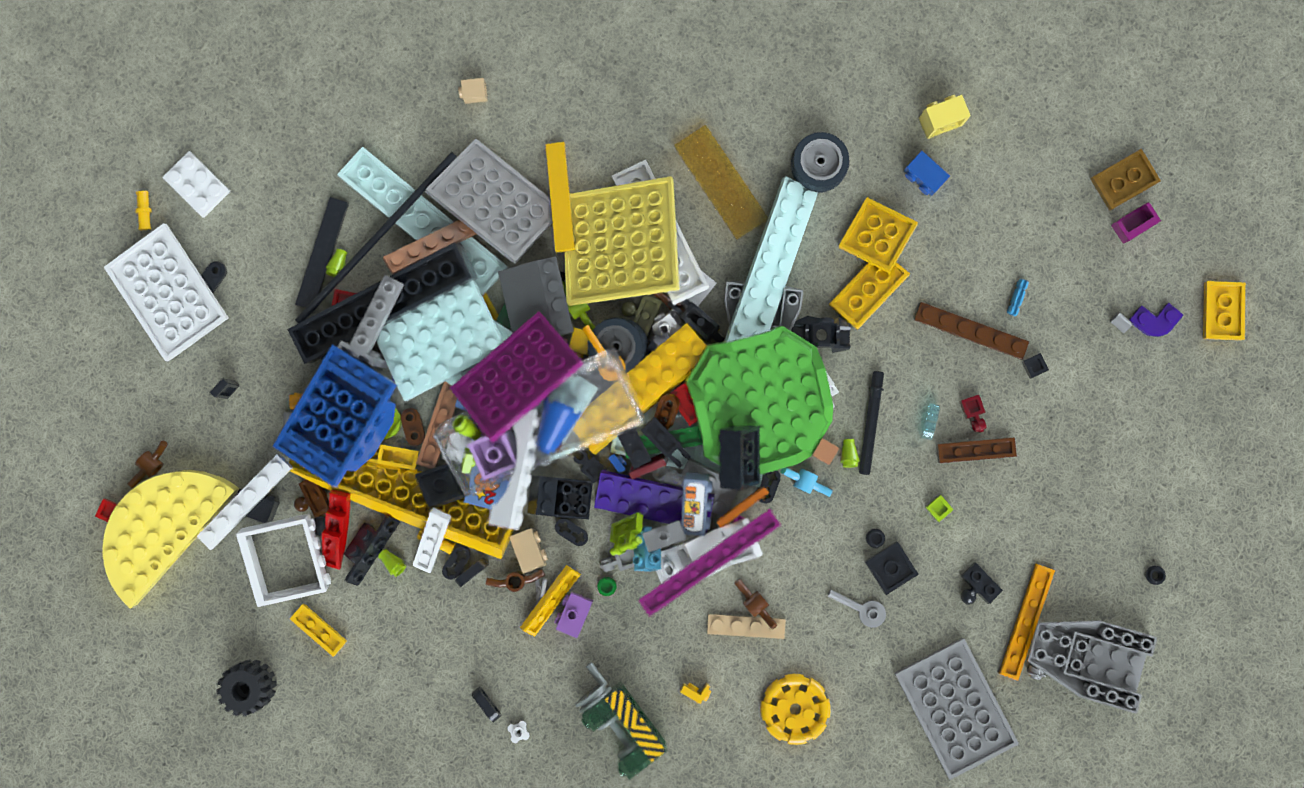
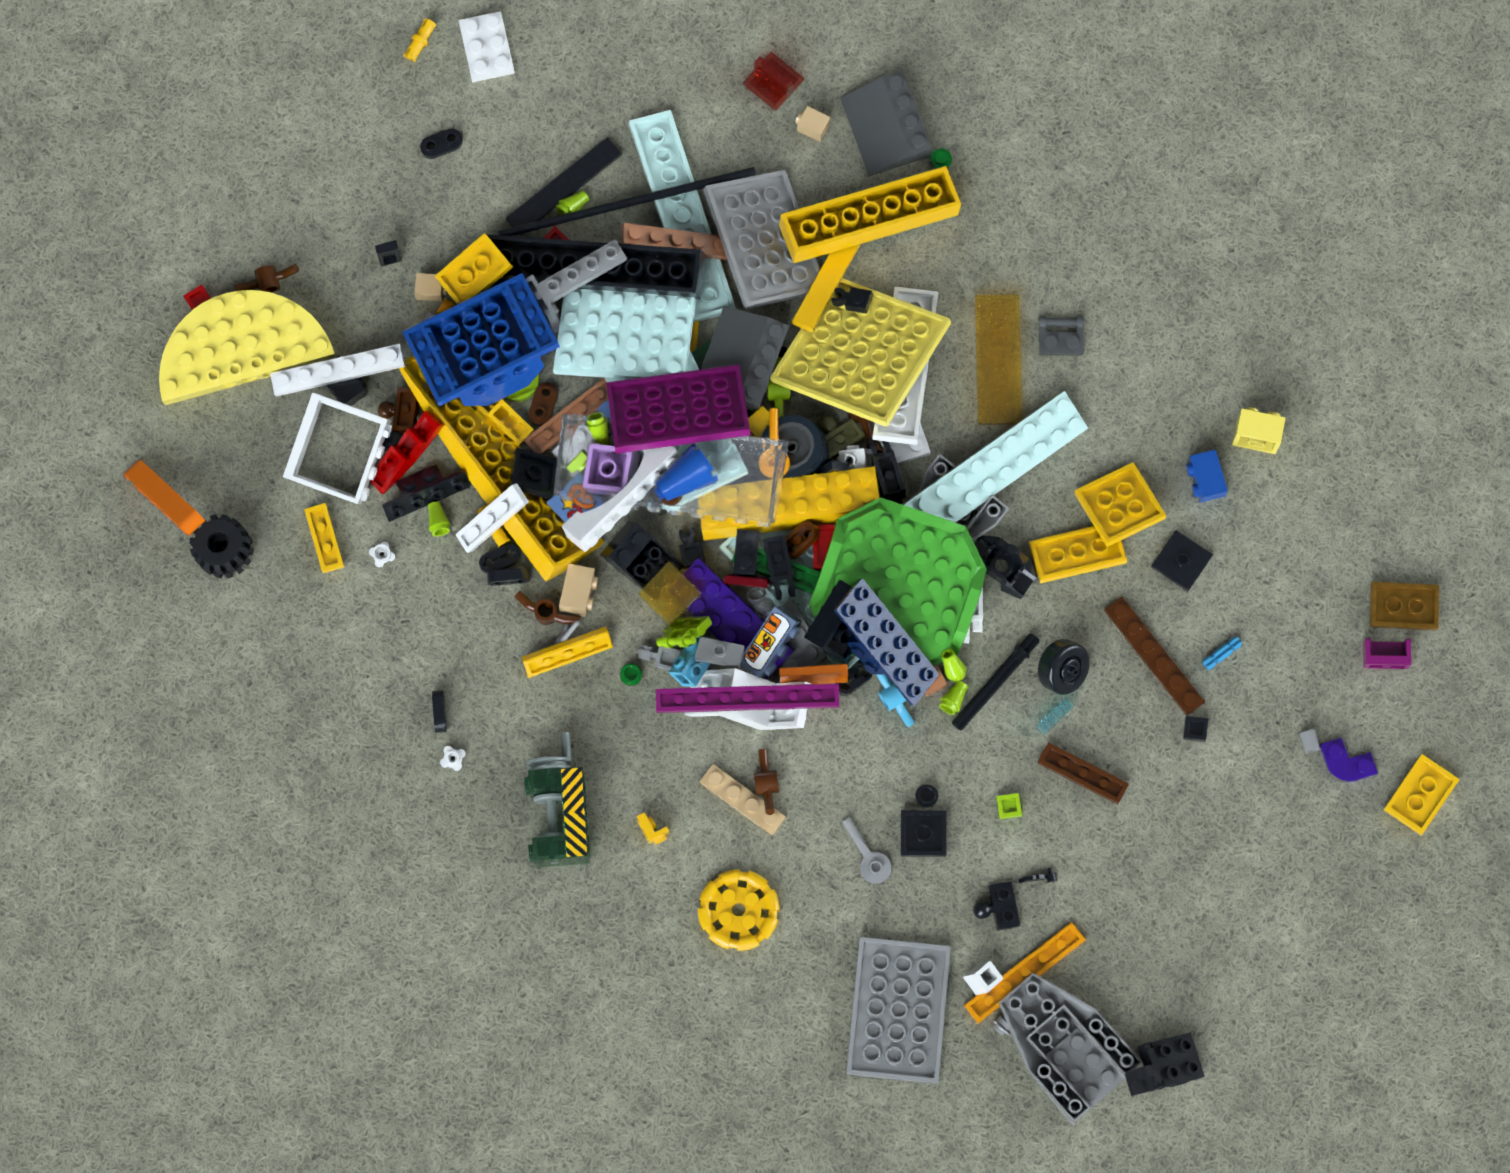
camera: 25 degrees right, 10 degrees down
white plate [104,223,229,361] -> none
medium lavender brick [554,592,593,638] -> none
black beam [555,518,588,546] -> none
blue plate [608,454,627,473] -> none
wheel [791,132,850,193] -> none
dark red plate [959,395,987,433] -> none
black plate [1145,565,1166,585] -> none
none -> orange beam [123,459,205,536]
none -> white plate [369,541,395,567]
none -> tan brick [414,273,447,302]
none -> yellow plate [434,233,513,305]
none -> clear yellow plate [638,562,702,625]
none -> clear red bracket [743,52,804,112]
none -> yellow brick [779,166,961,263]
none -> black plate [831,287,873,314]
none -> bracket [834,579,939,706]
none -> dark grey slope [840,70,932,177]
none -> green plate [930,148,952,169]
none -> lime cone [941,649,966,682]
none -> white brick [963,961,1003,995]
none -> black piece [1019,868,1057,883]
none -> black wheel [1038,639,1090,695]
none -> dark grey plate [1039,316,1084,355]
none -> black plate [1125,1032,1205,1096]
none -> black plate [1151,530,1213,592]

